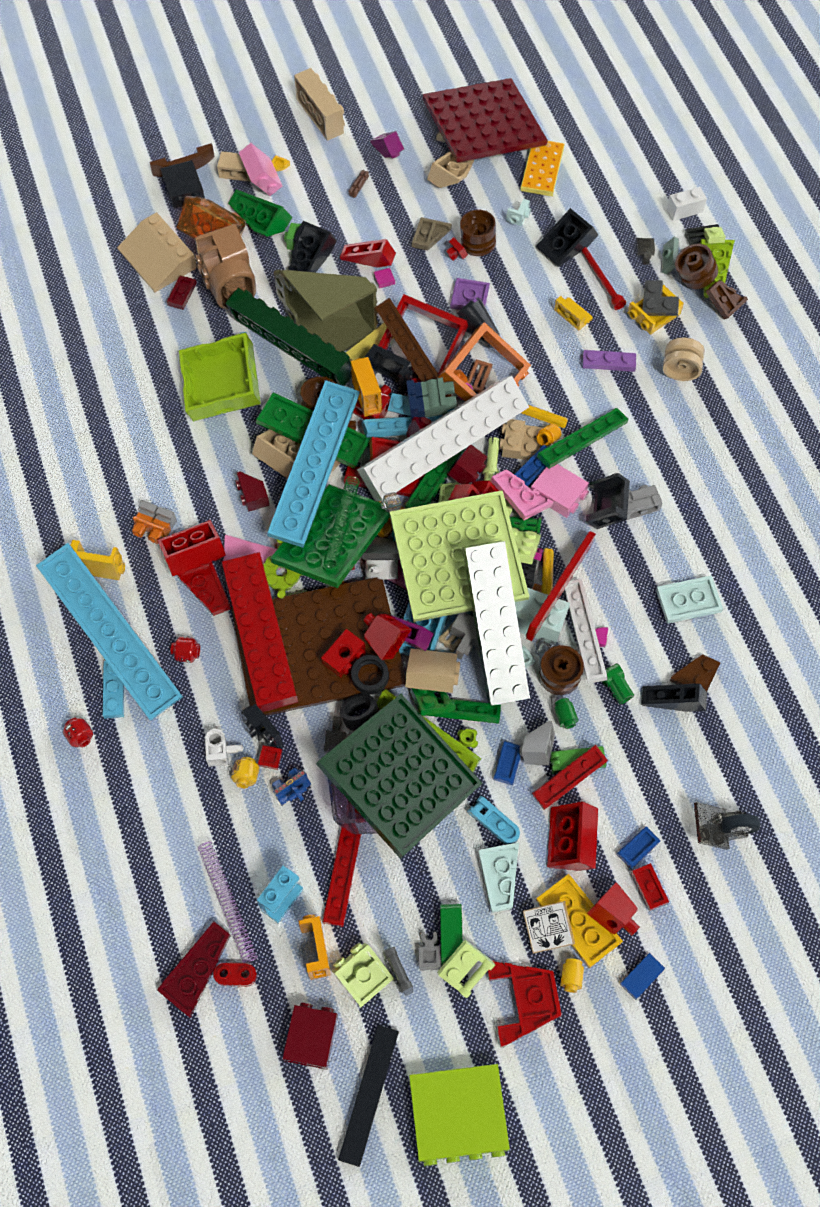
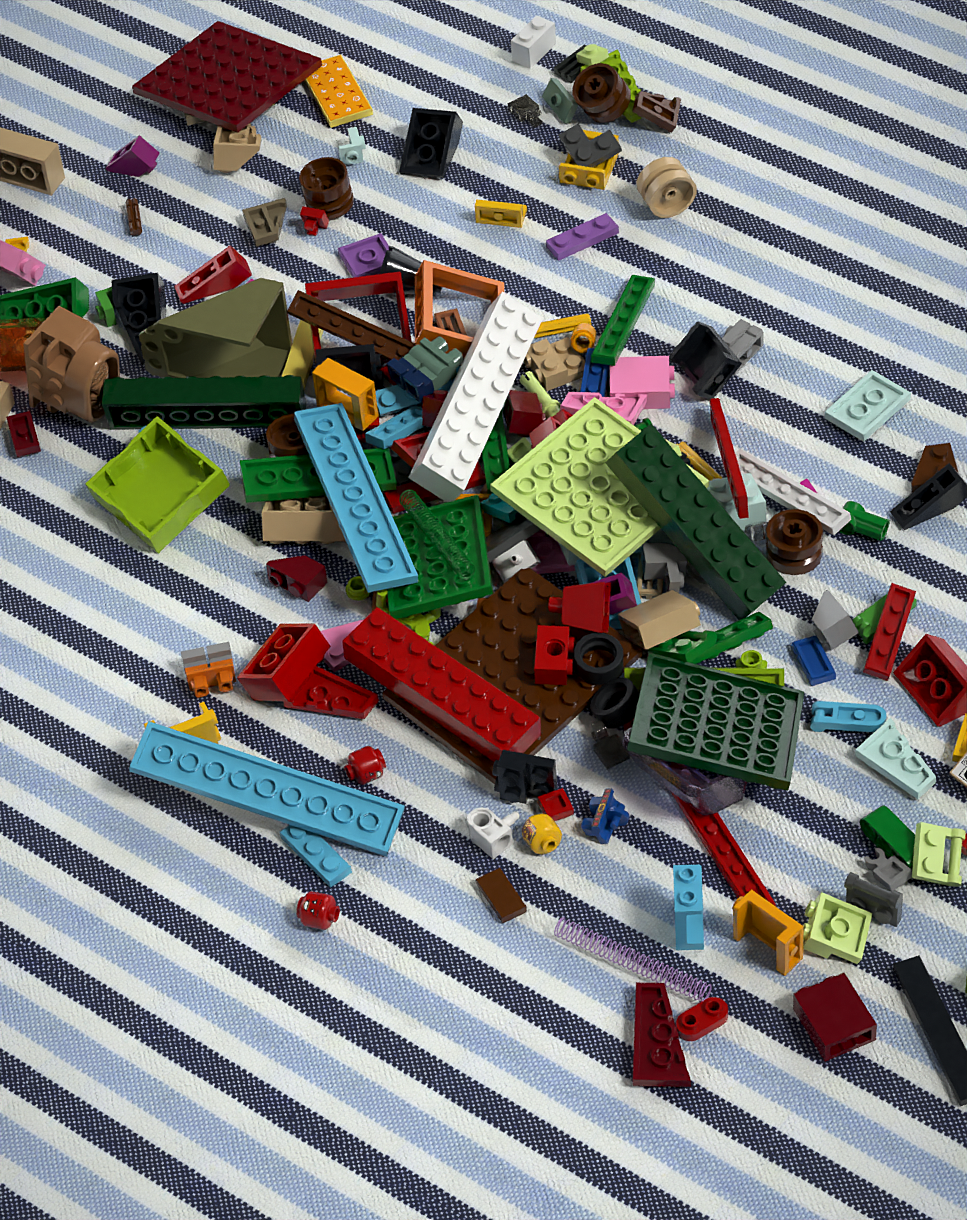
camera: 30 degrees left, 15 degrees down
clear piece [381,492,401,513] -> none
green brick [554,698,579,729] -> none
red piece [582,247,626,310] -> none
none -> reddish brown tile [476,868,527,923]

